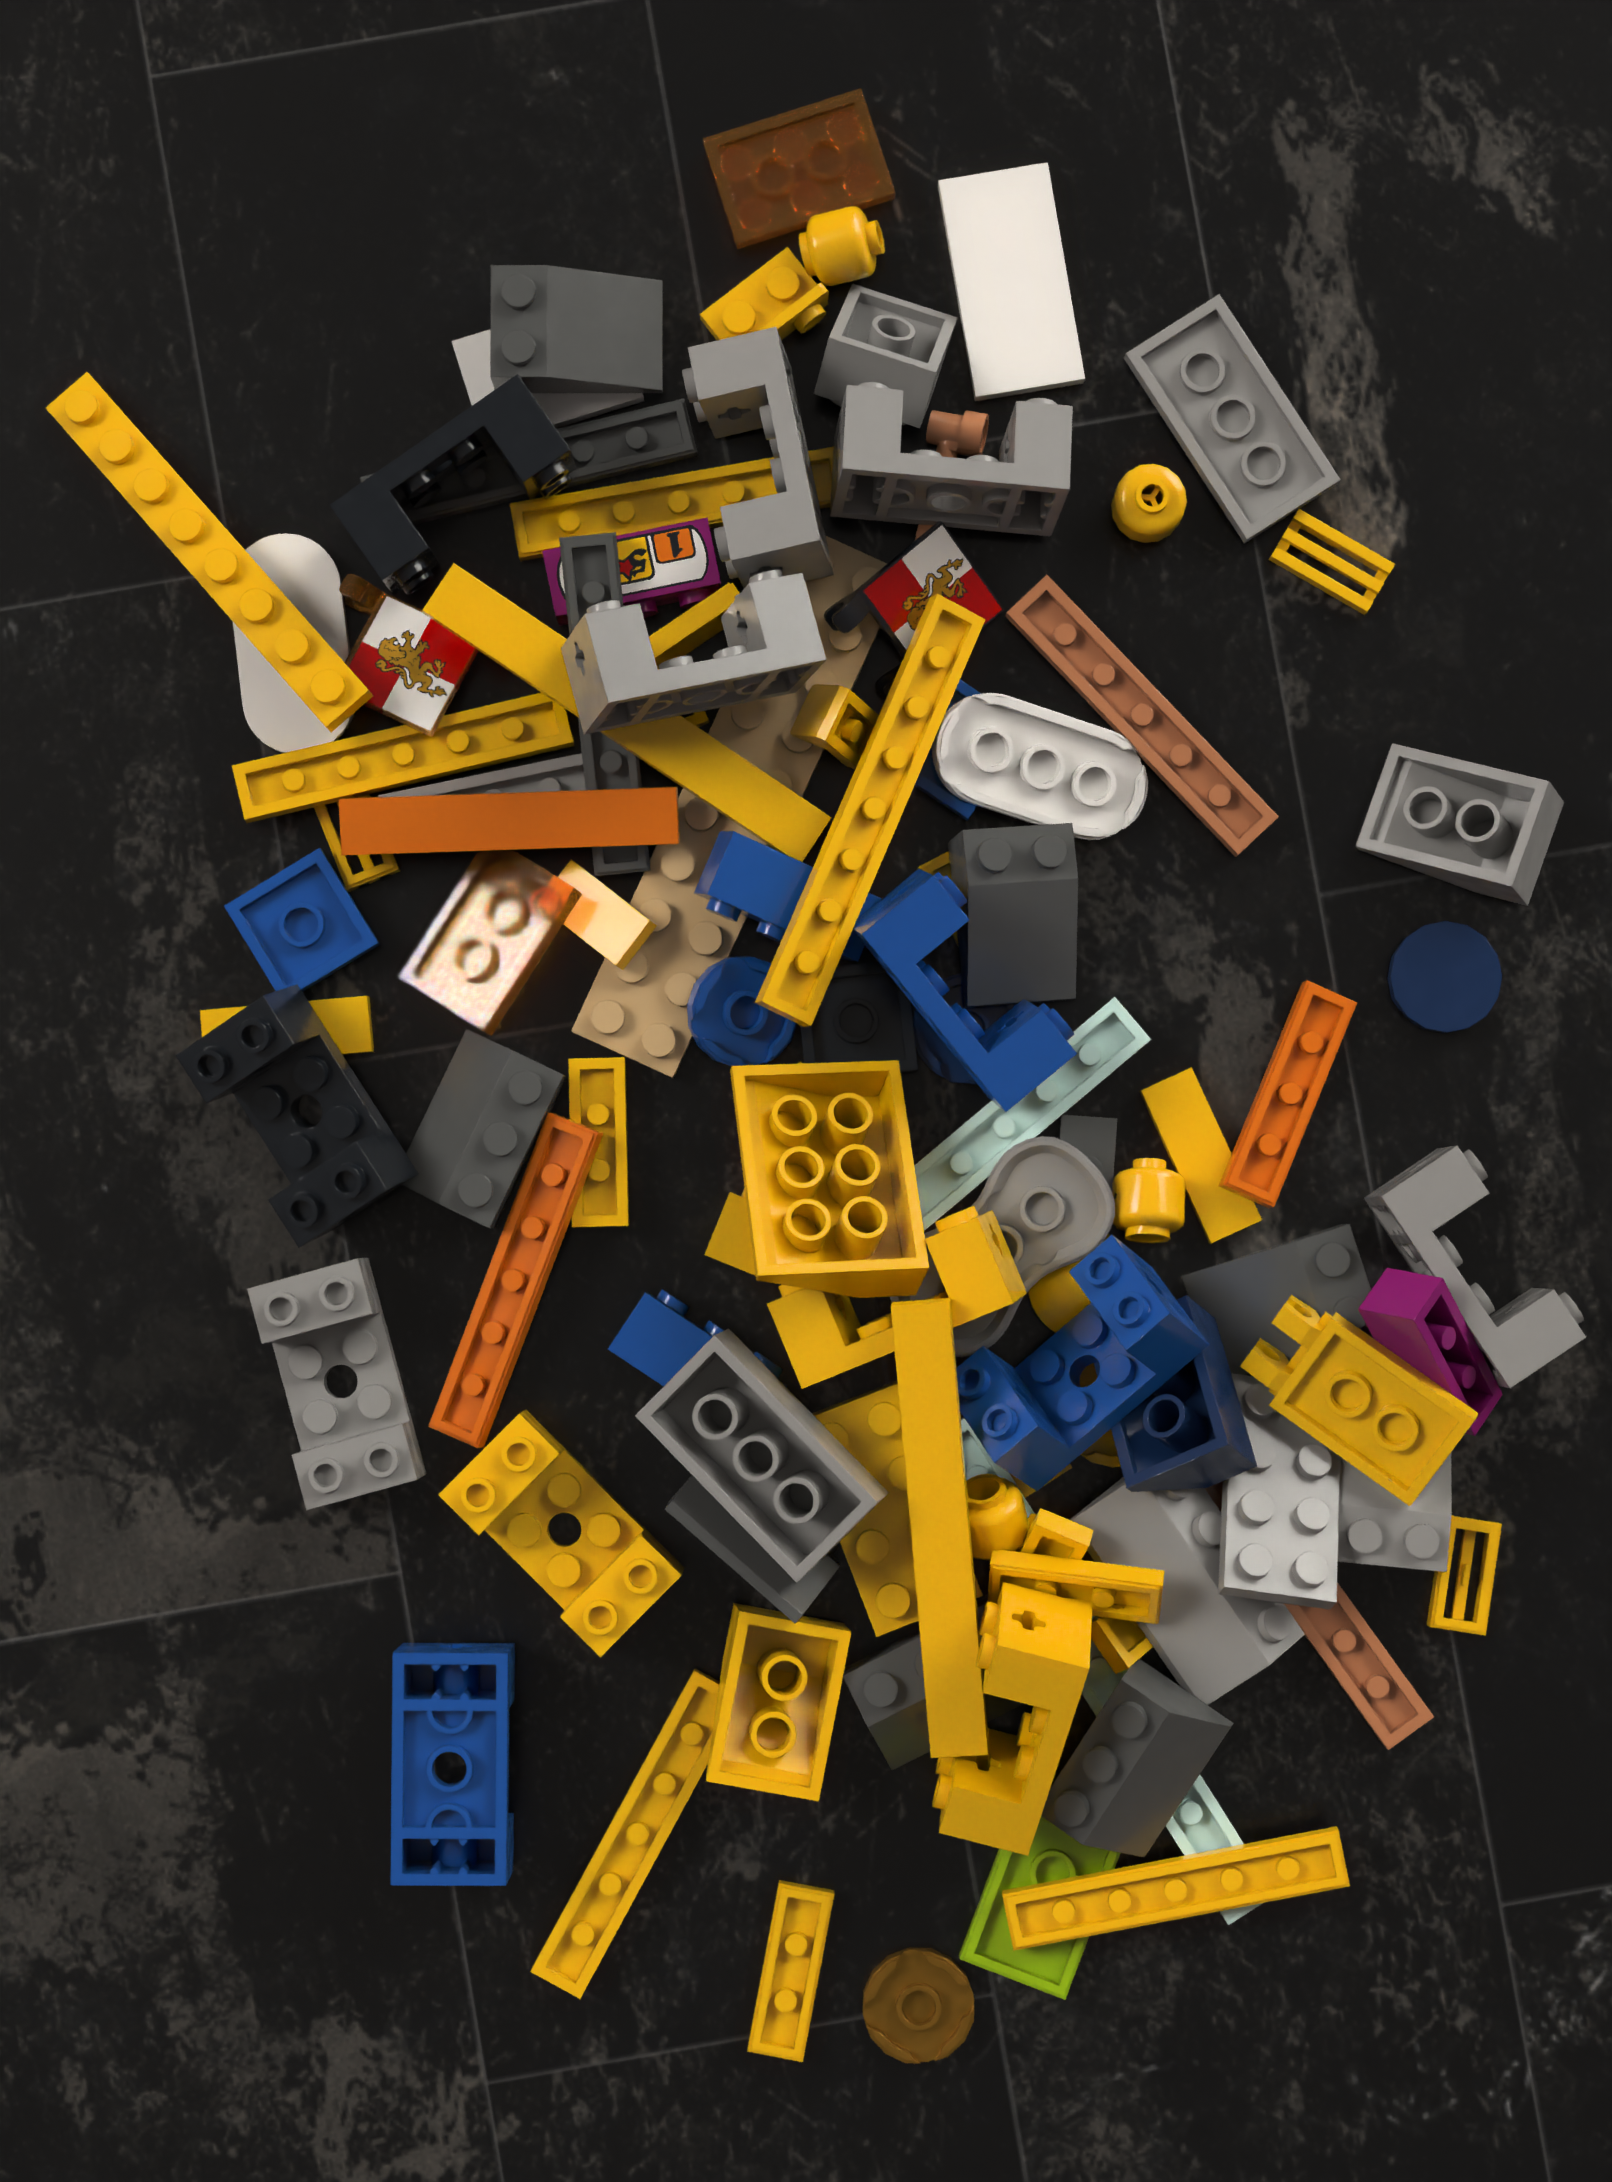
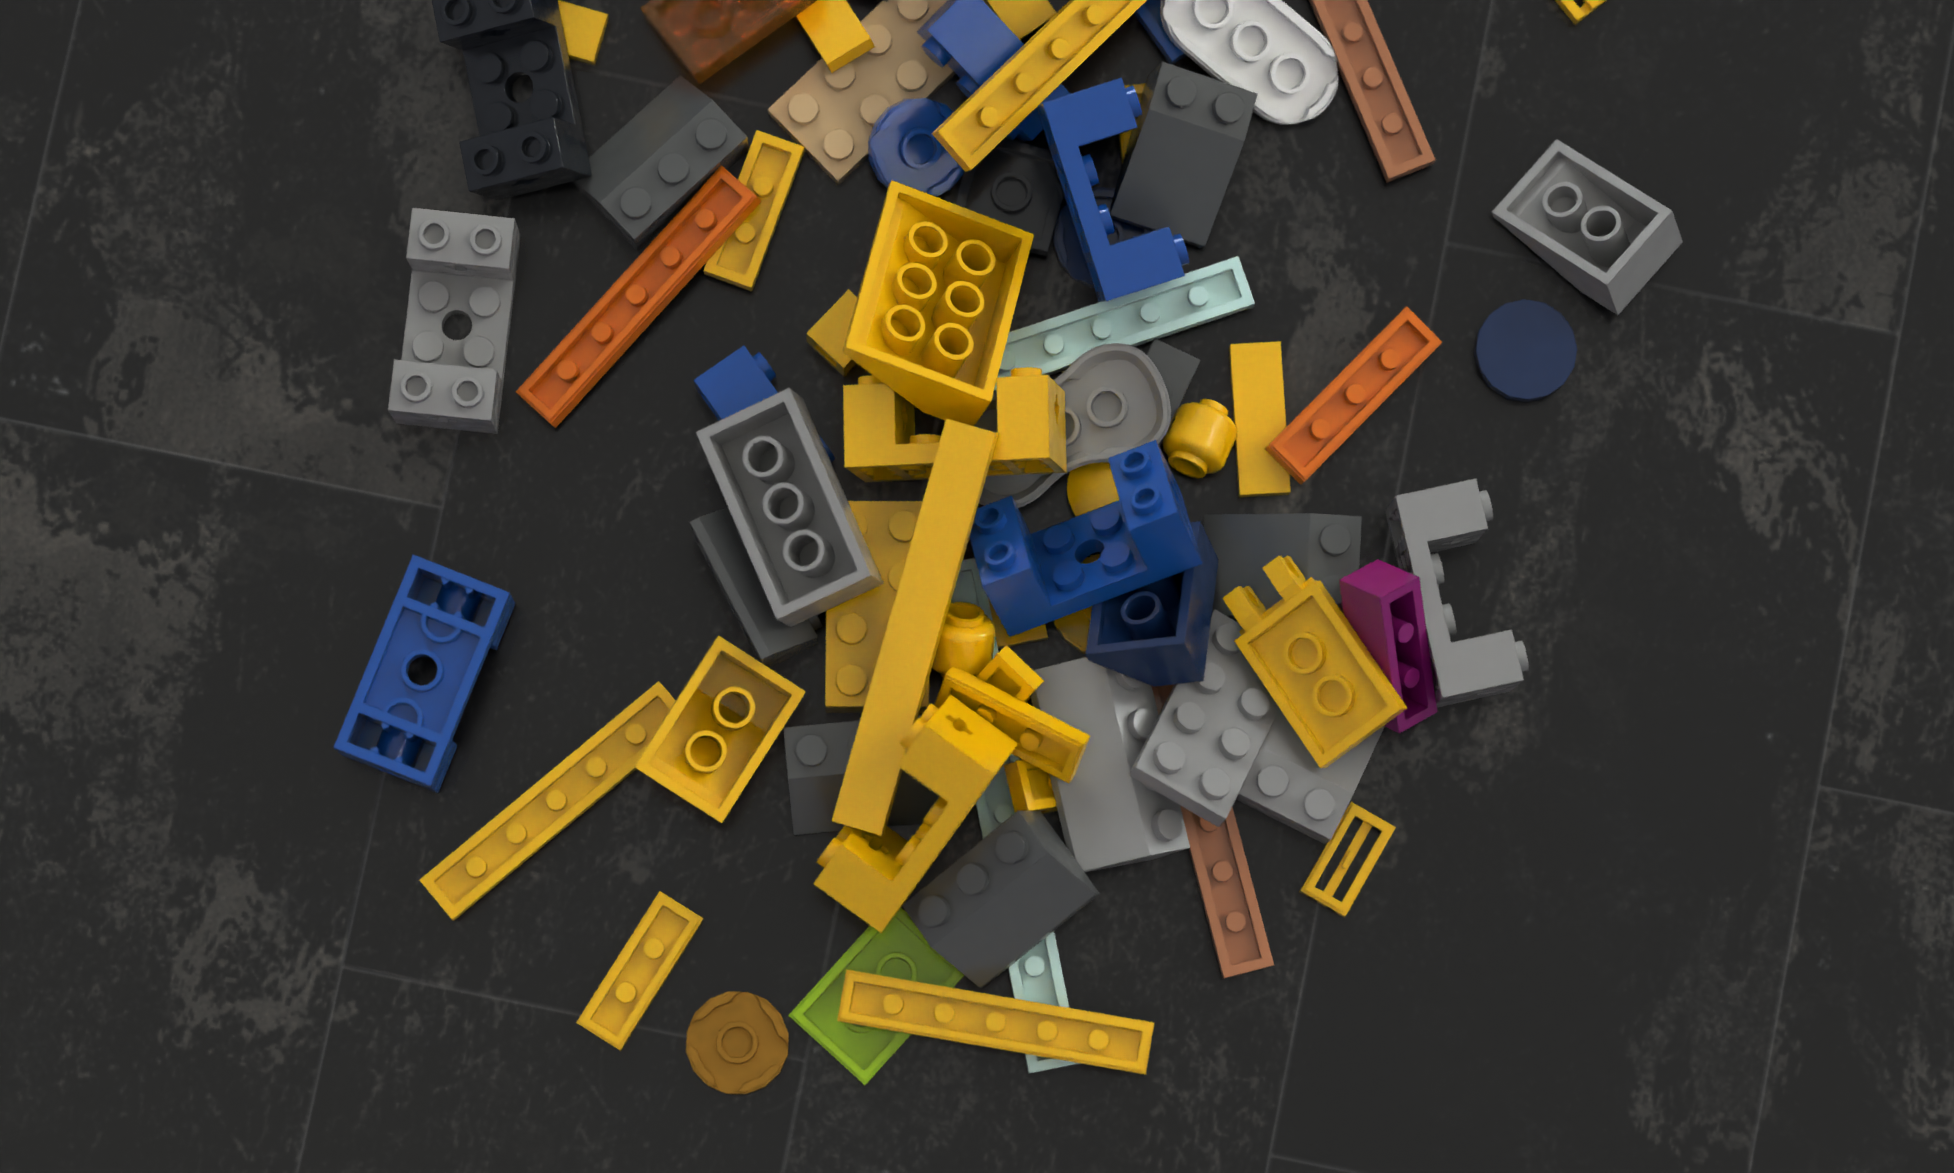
camera: 15 degrees right, 5 degrees down
yellow plate [438,1410,684,1658] -> none

